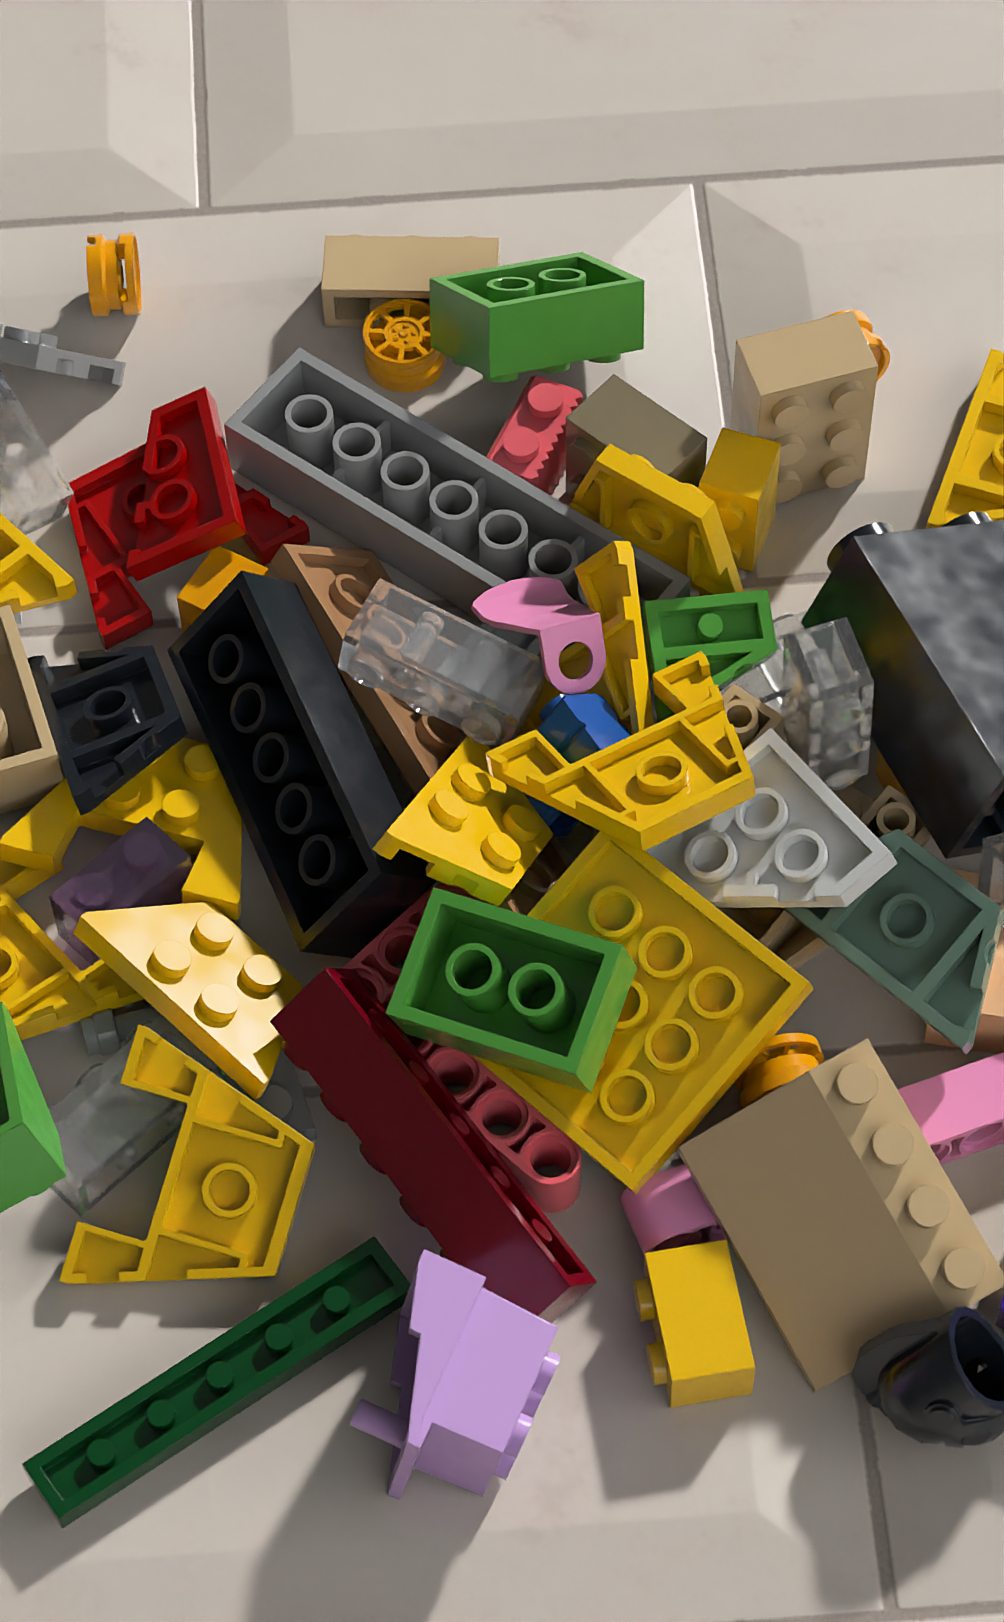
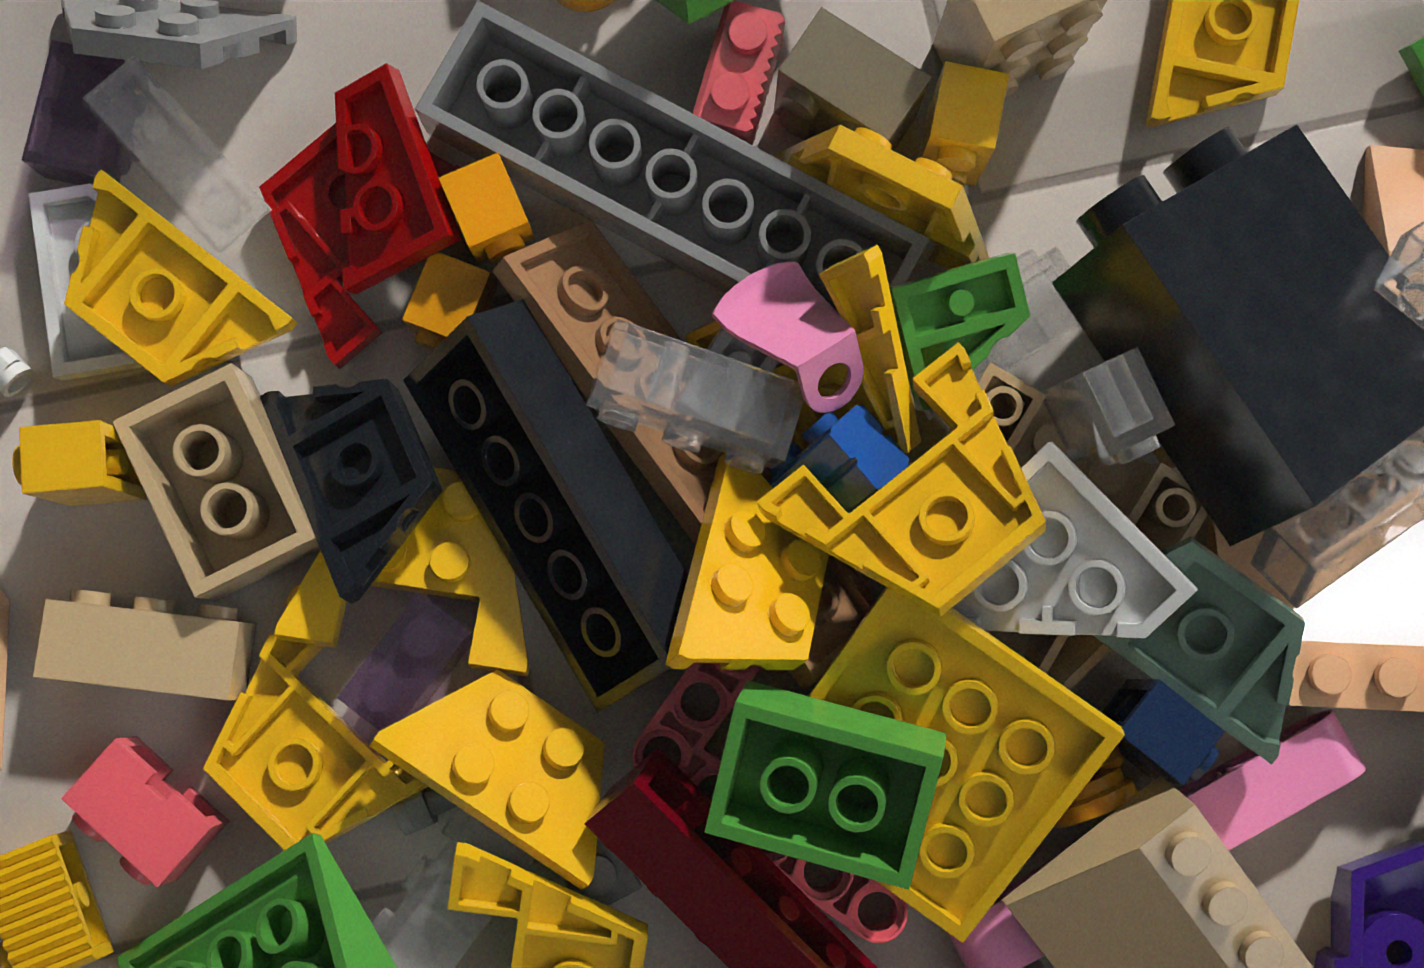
camera: 10 degrees left, 25 degrees up
none -> light orange brick [438,152,535,263]
none -> dark blue brick [1101,679,1225,785]

